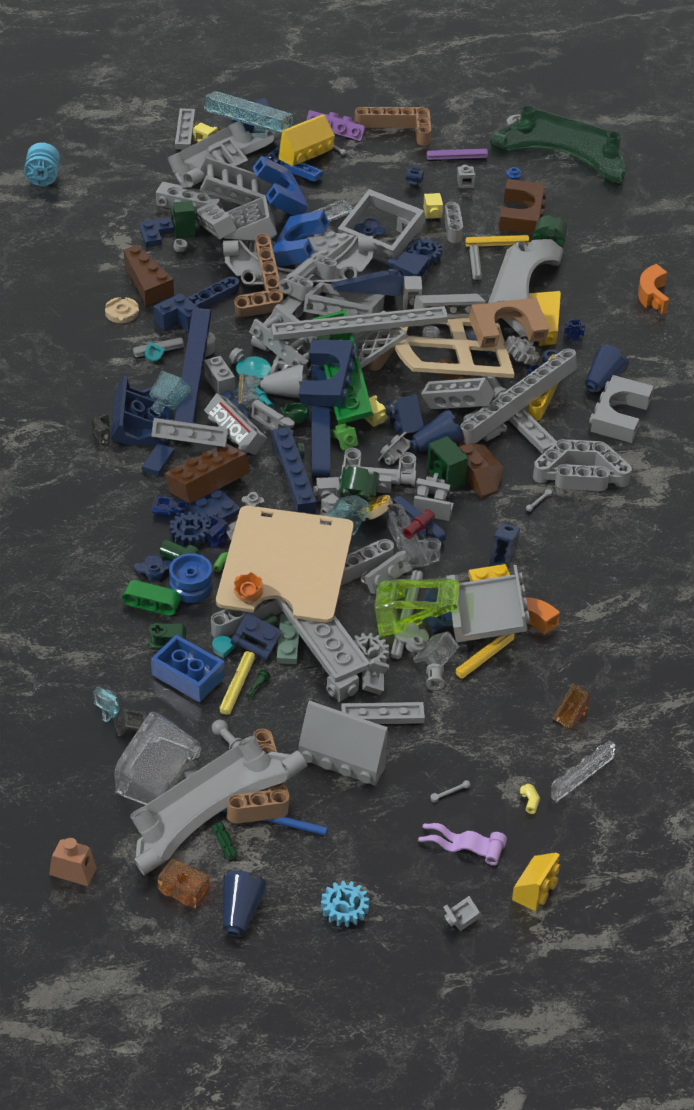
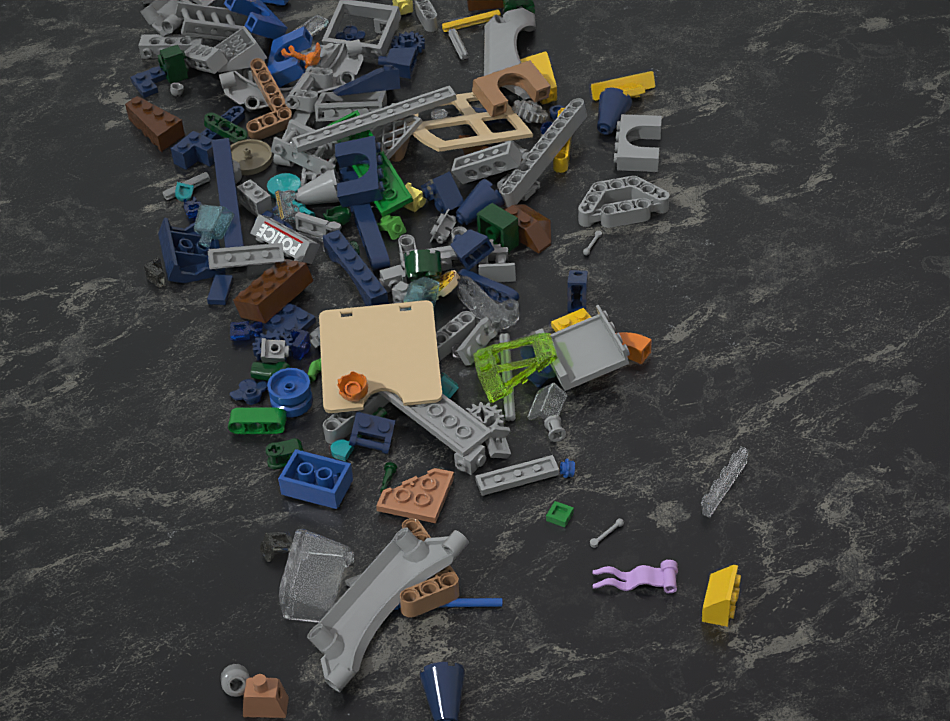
camera: 10 degrees left, 0 degrees up
medium azure wheel [24,143,60,186] -> none
clear light blue bracket [93,686,119,722] -> none
tan tile [105,297,139,323] -> none
clear orange brick [158,858,210,908] -> none
light grey pin [212,719,243,750] -> none
dark green axle [213,822,238,861] -> none
light yellow axle [220,651,255,715] -> none
light grey plate [229,348,245,365] -> none
light grey plate [242,492,264,507] -> none
sand green plate [277,614,299,664] -> none
light grey slope [299,701,388,786] -> none
medium azure gear [321,881,369,927] -> none
light grey plate [392,619,429,653] -> none
dark red pin [402,509,435,539] -> none
light grey brick [403,276,422,310] -> none
light grey brick [414,294,486,318] -> none
light grey bracket [443,896,482,931] -> none
yellow axle [456,633,515,679] -> none
light grey plate [508,409,557,454] -> none
light yellow arm [520,784,540,814] -> none
clear orange slope [553,683,590,729] -> none
clear blue gear [564,319,585,340] -> none
orange arch [638,264,669,314] -> none
none -> clear blue plate [183,197,205,218]
none -> dark green beam [204,113,248,143]
none -> light grey head [220,664,250,697]
none -> dark tan piece [231,139,273,175]
none -> light grey brick [261,338,289,363]
none -> orange piece [281,42,321,69]
none -> nougat plate [376,468,454,523]
none -> teal panel [440,372,459,399]
none -> dark blue torso [451,229,495,271]
none -> green tile [546,501,574,527]
none -> blue plate [560,458,575,478]
none -> yellow bracket [591,71,655,100]

